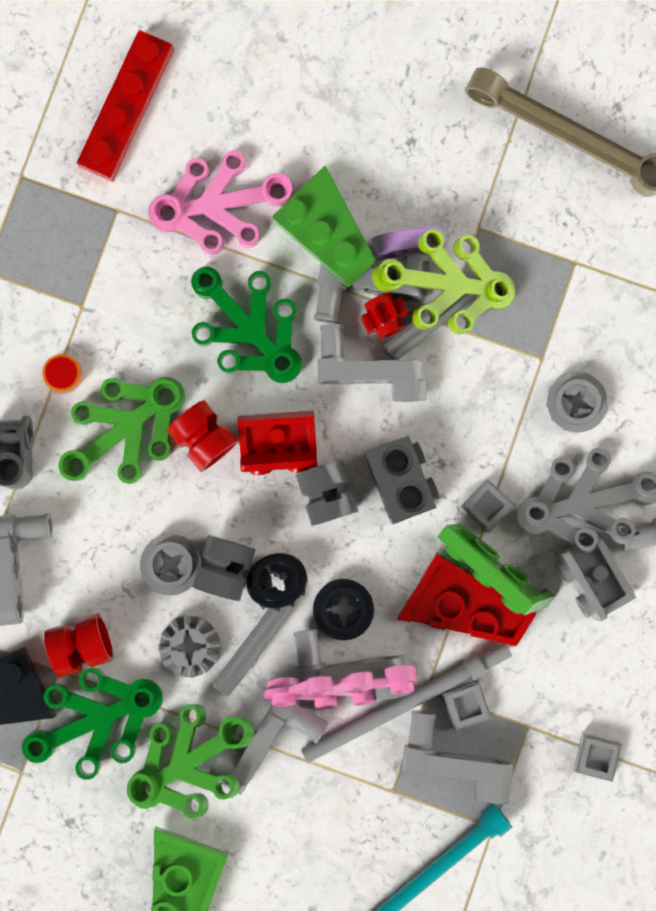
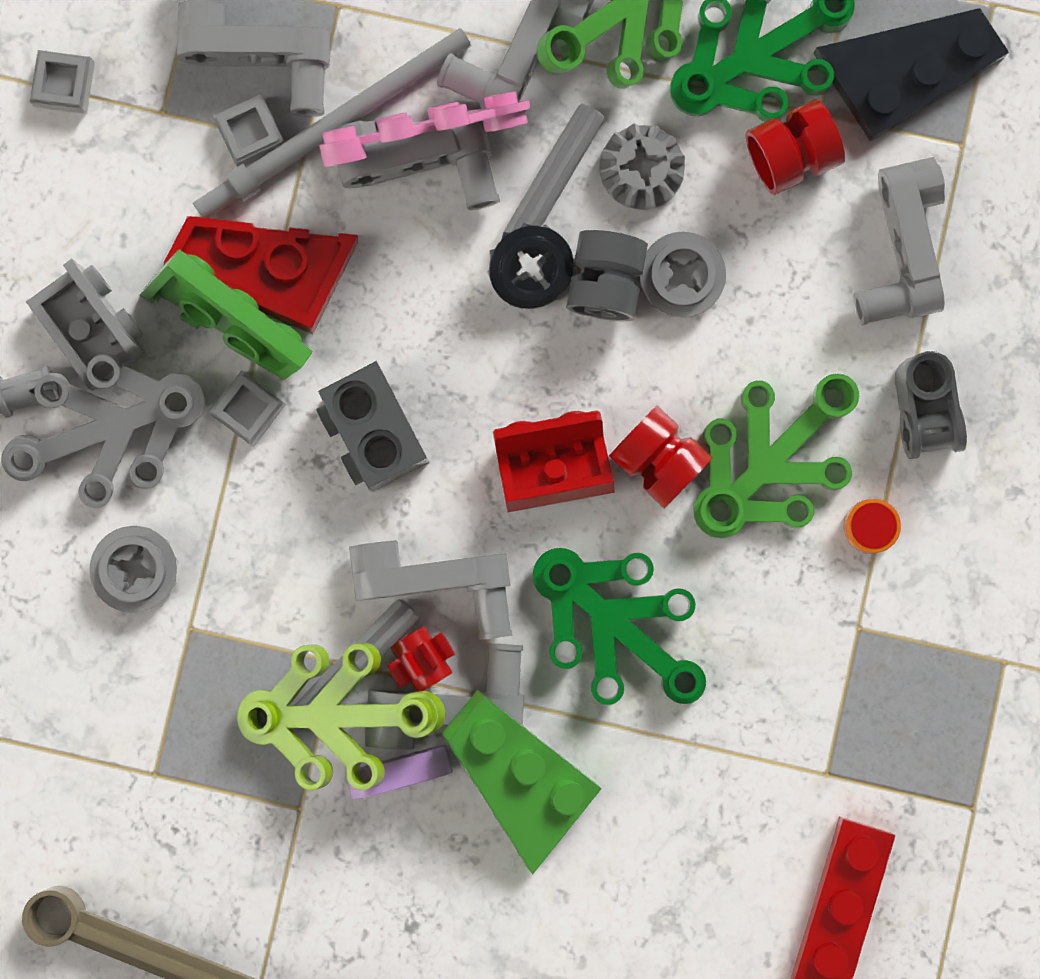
camera: 175 degrees right, 0 degrees up
bright pink plant [148,151,293,255] -> none
dark grey wheel [296,460,358,526] -> none
black gear [313,579,374,641] -> none

